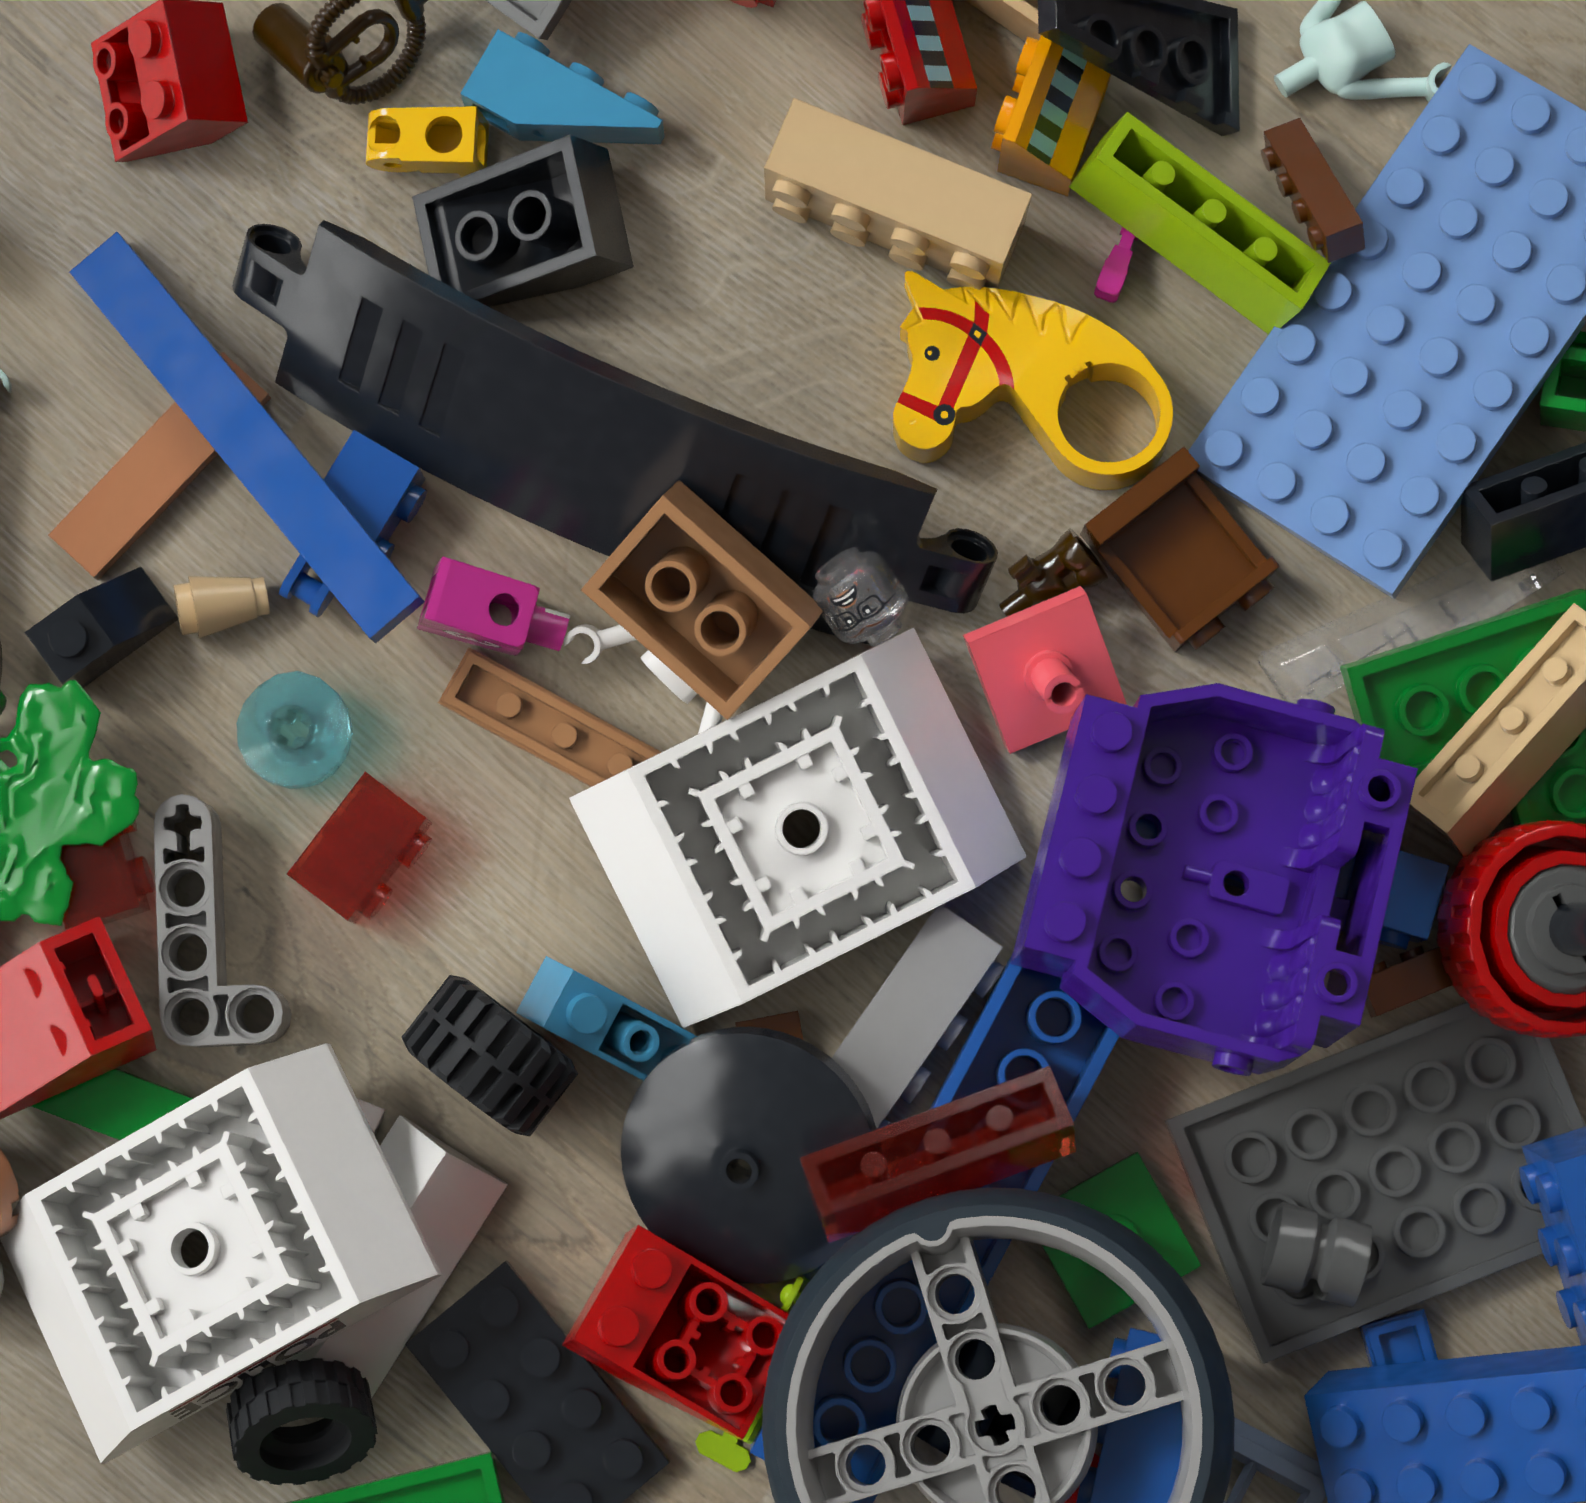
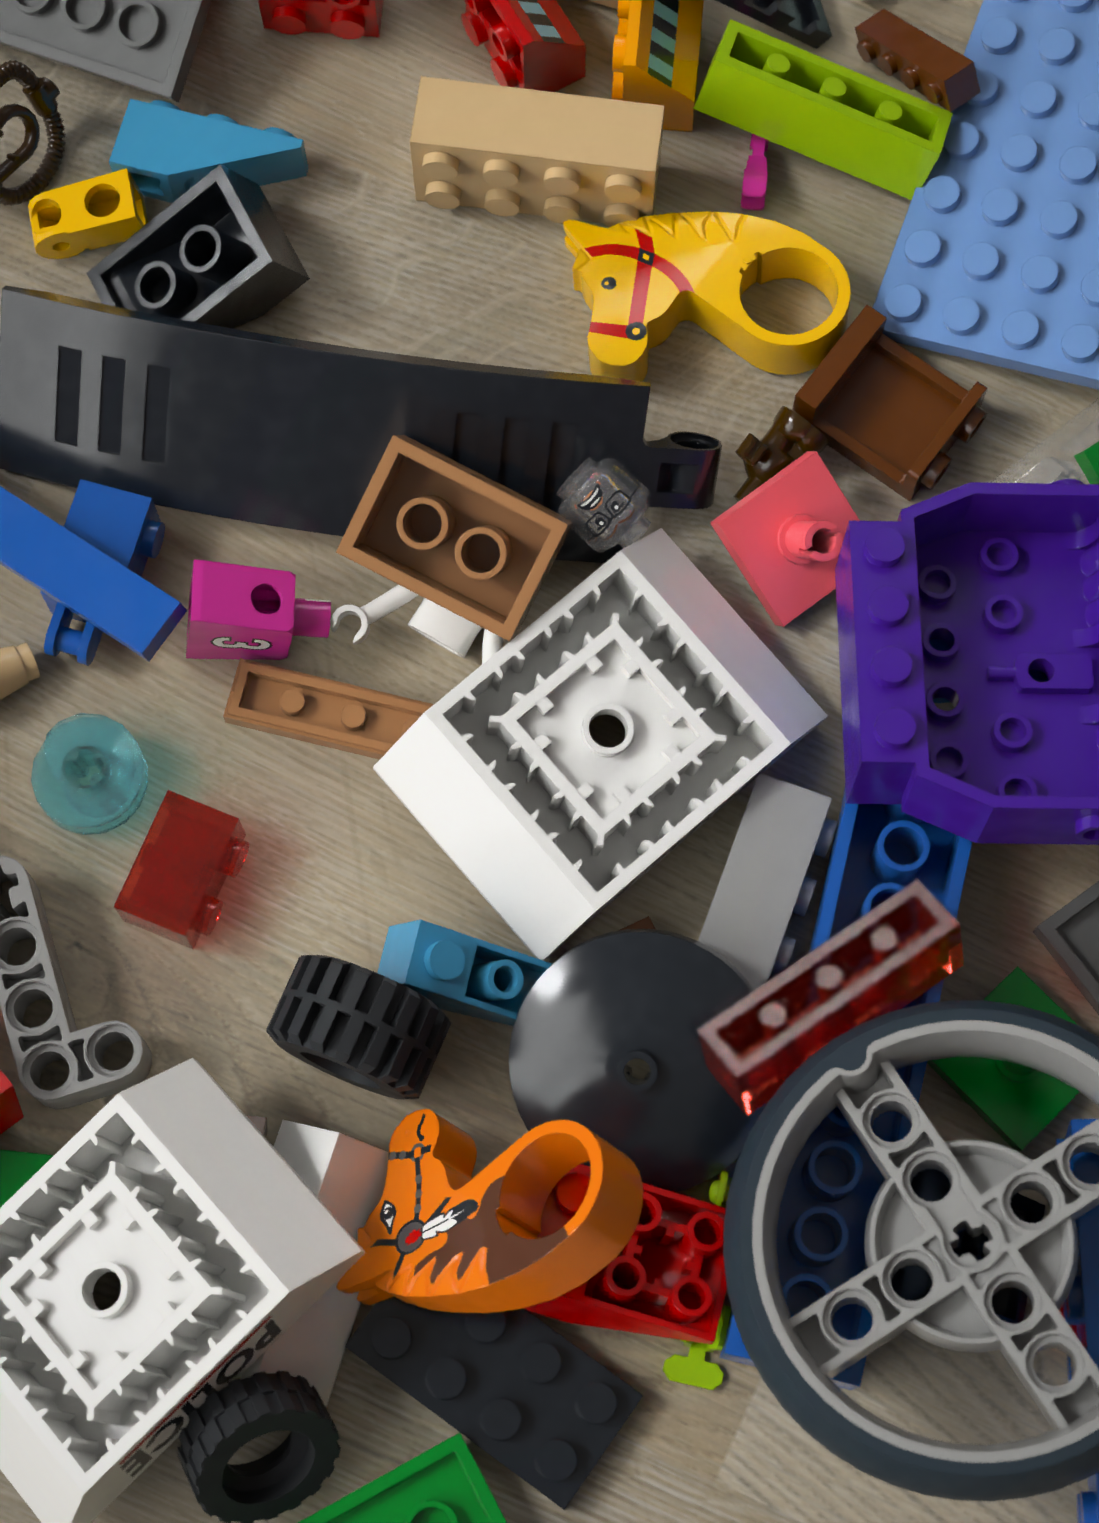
camera: 15 degrees left, 10 degrees down
none -> orange animal [336,1109,643,1313]

